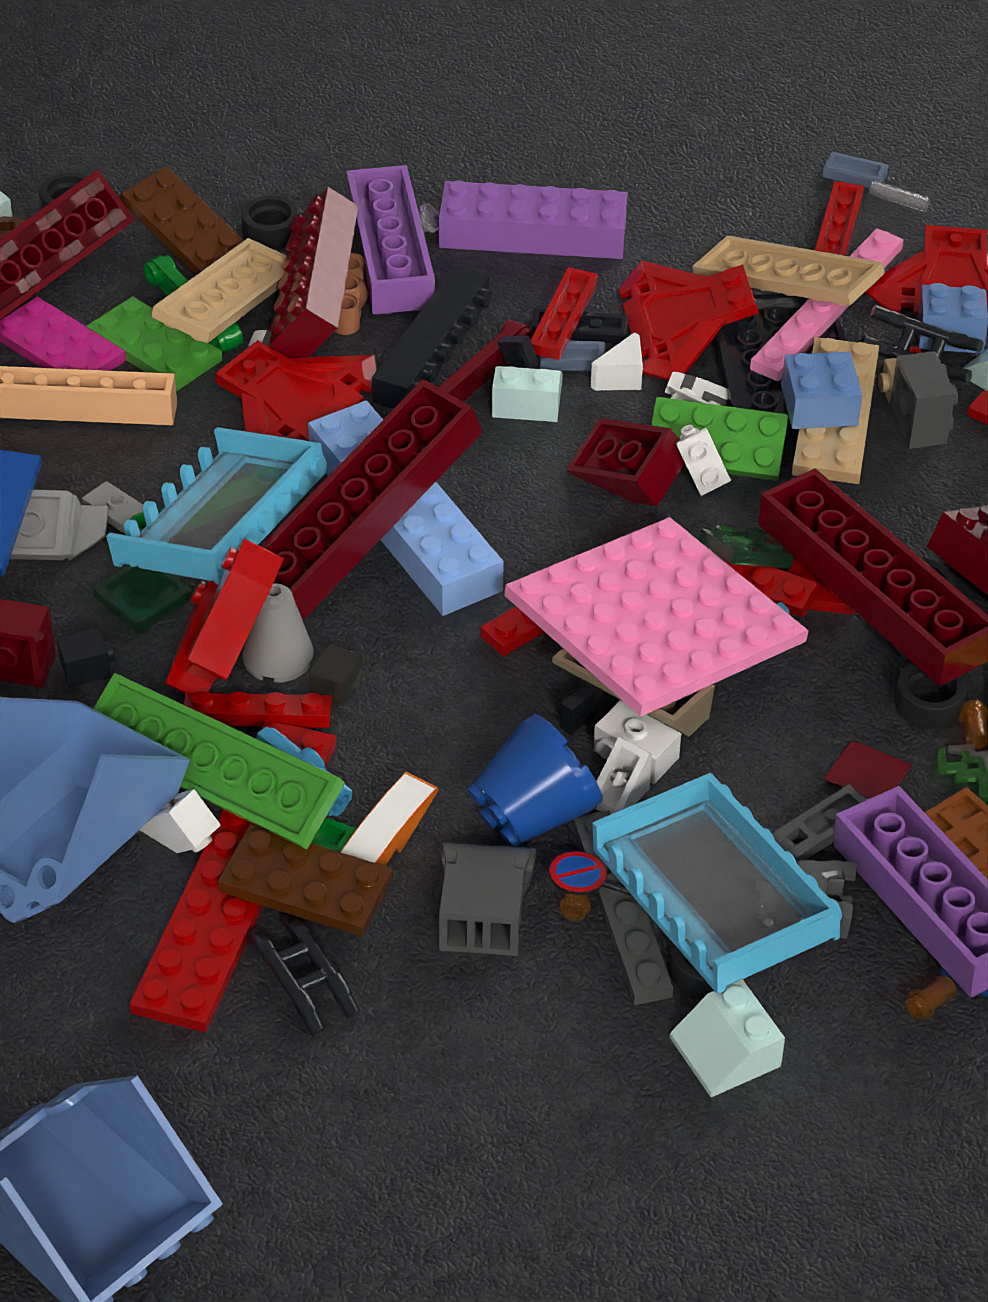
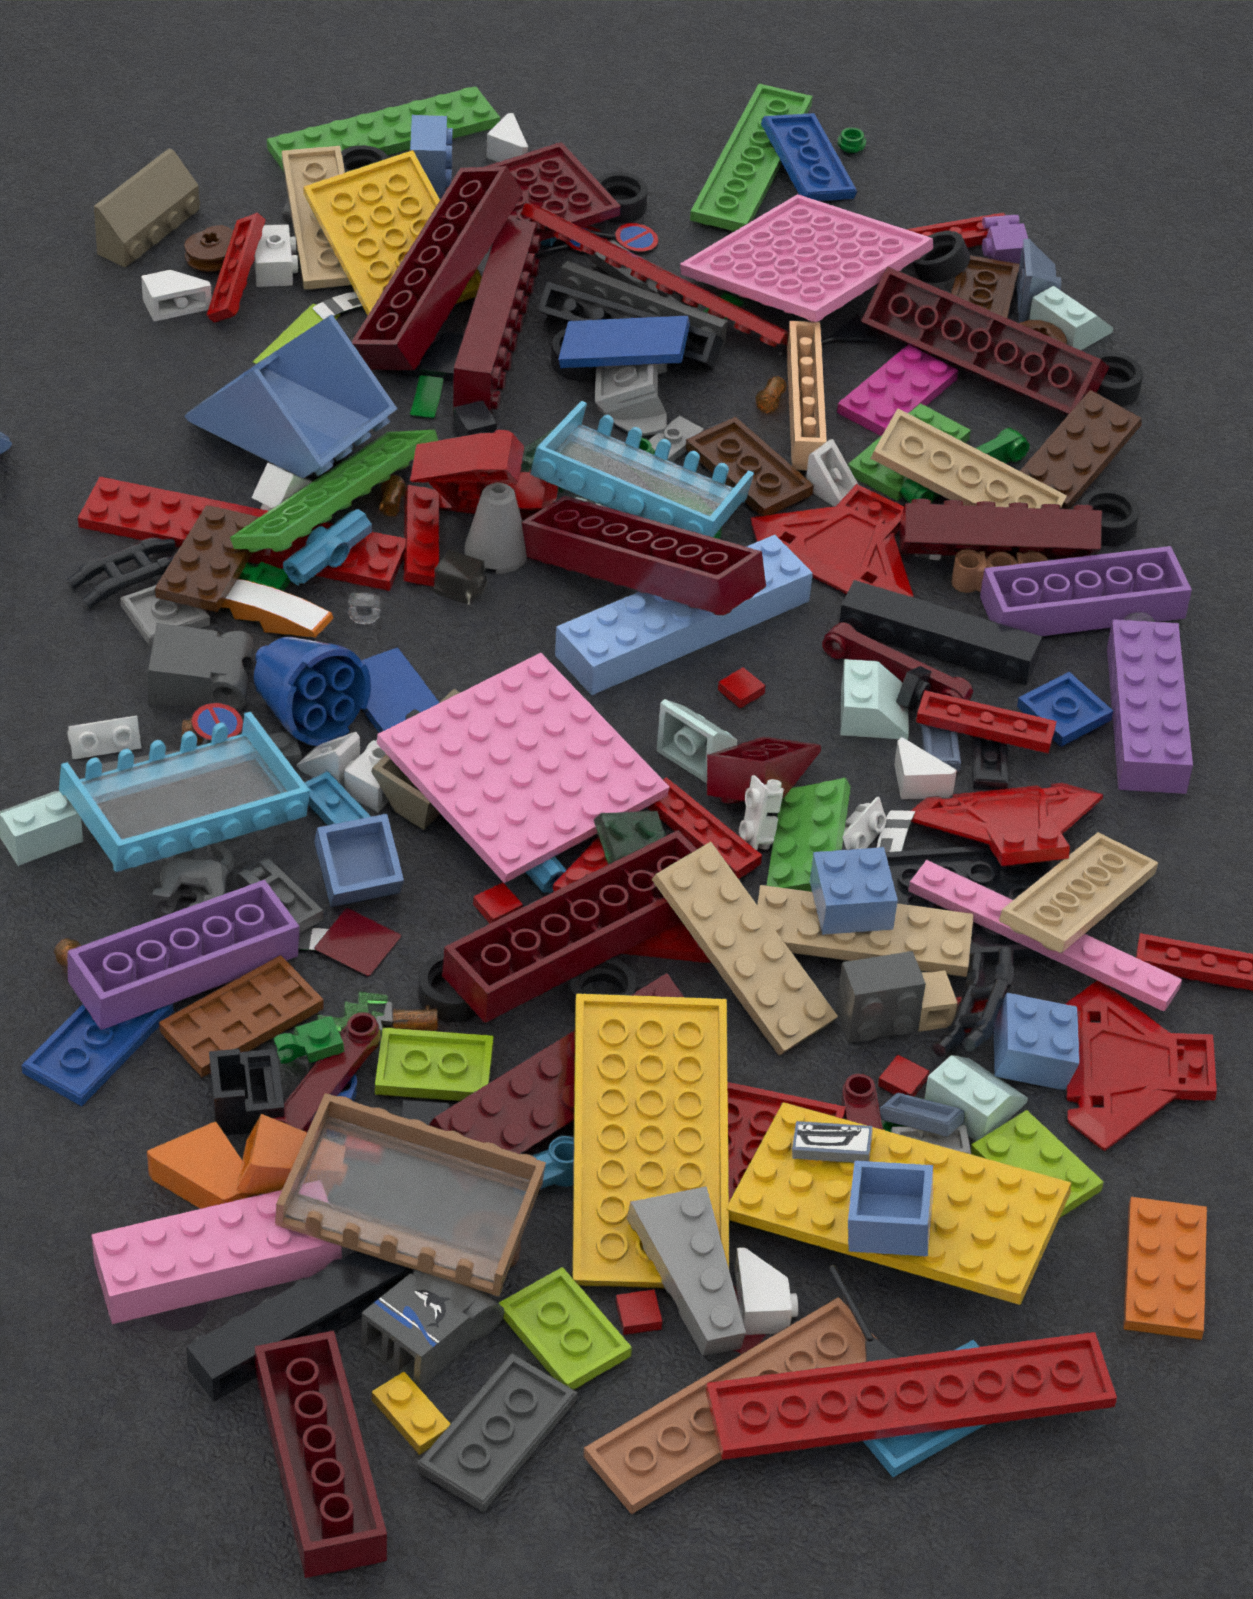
camera: 85 degrees right, 0 degrees up
none -> white hinge [67,715,141,759]
none -> light grey tile [120,585,210,646]
none -> dark azure plate [304,771,371,825]
none -> medium blue piece [314,814,404,907]
none -> clear tile [348,593,382,624]
none -> blue tile [361,647,439,733]
none -> red tile [473,883,523,924]
none -> red plate [646,777,762,879]
none -> tan plate [652,842,838,1056]
none -> light aqua slope [657,699,737,783]
none -> reddish brown plate [685,417,814,516]
none -> red tile [718,667,766,708]
none -> clear orange pin [755,376,787,413]
none -> white slope [806,439,858,506]
none -> blue plate [1017,672,1113,747]

